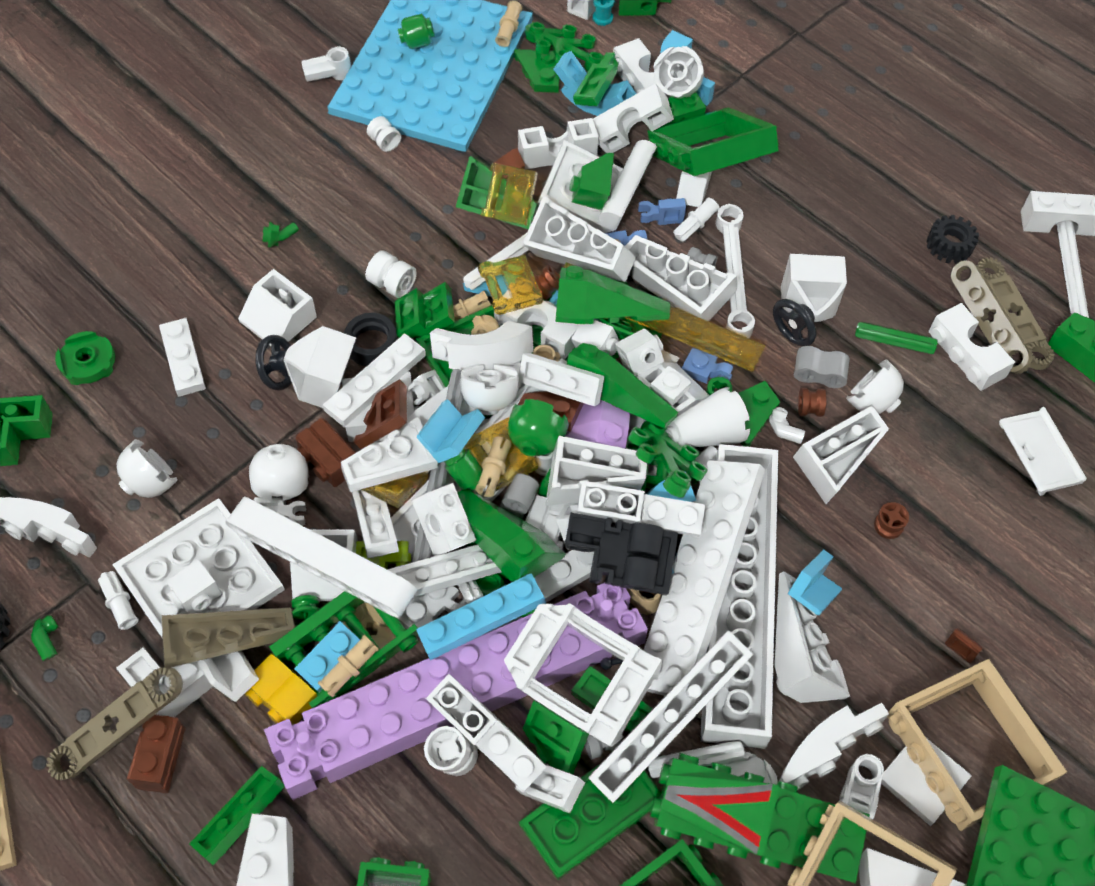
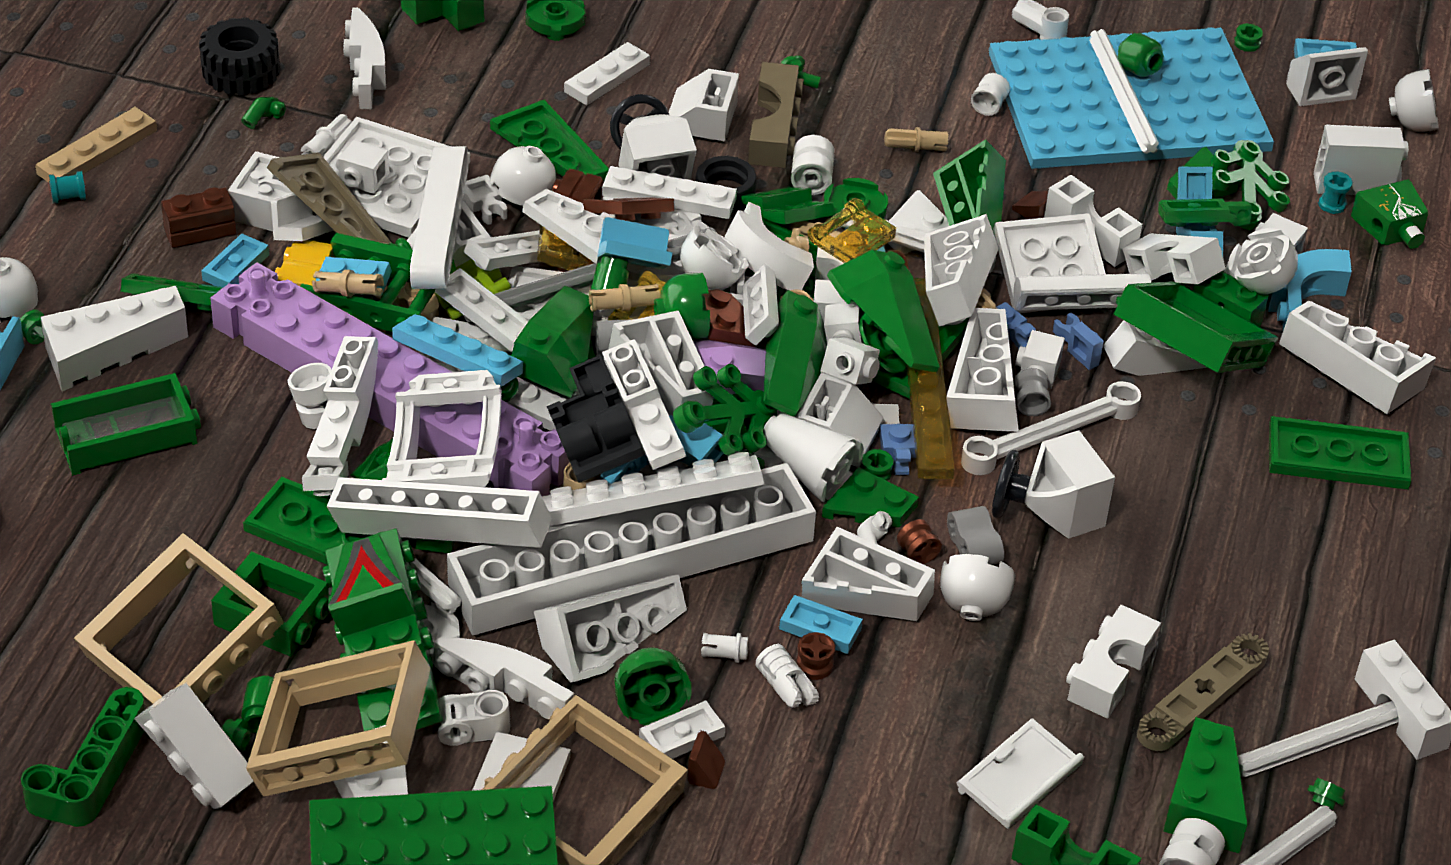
camera: 60 degrees right, 15 degrees down
dark tan piece [46,667,183,780] -> none
white cylinder [116,439,177,498] -> none
white brick [411,483,476,557] -> none
clear yellow plate [480,163,538,226] -> none
tan pin [495,1,523,47] -> none
green slope [569,152,614,210] -> none
white plate [650,366,691,406] -> none
white axle [673,197,719,242] -> none
medium azure panel [788,550,842,615] -> none
green axle [855,322,938,354] -> none
black tyre [926,215,979,264] -> none
piece [951,261,1033,374] -> none
none -> teal bush [49,171,86,204]
none -> medium azure plate [201,233,269,287]
none -> green wing [490,100,609,182]
none -> green cylinder [615,647,692,726]
none -> white plate [639,701,725,759]
none -> white pin [701,633,748,663]
none -> dark tan arch [748,62,804,168]
none -> white hinge [755,644,820,708]
none -> medium azure plate [779,595,863,654]
none -> green plate [824,178,888,228]
none -> tan axle [884,127,948,152]
none -> white wing [885,190,949,254]
none -> white brick [1015,330,1065,389]
none -> white axle [1090,29,1159,154]
none -> green tile [1269,416,1411,490]
none -> white wedge [1279,301,1436,414]

